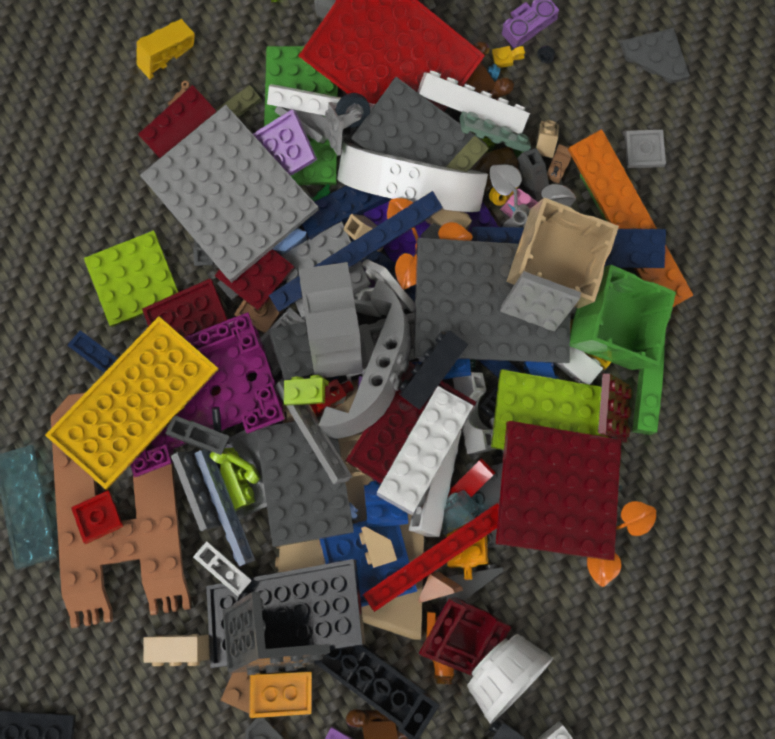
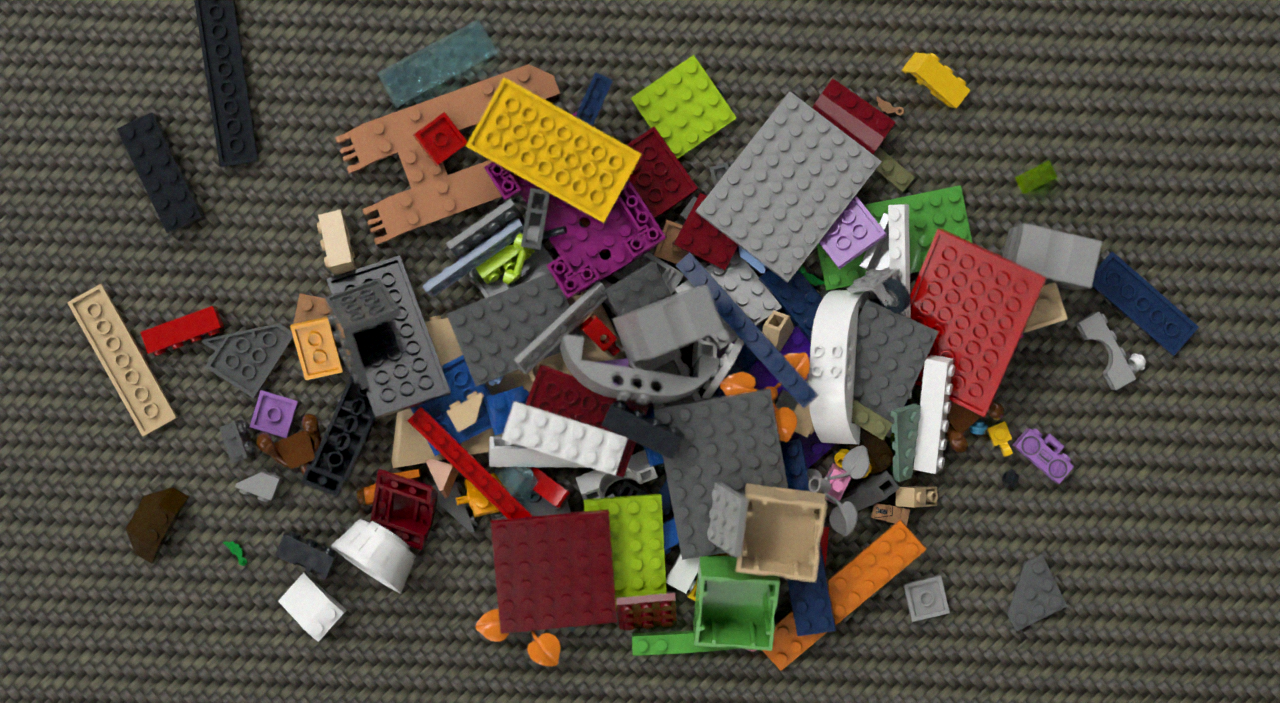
camera: 75 degrees right, 10 degrees up
white slope [193,541,252,597] -> none
lime bracket [284,375,329,406] -> none

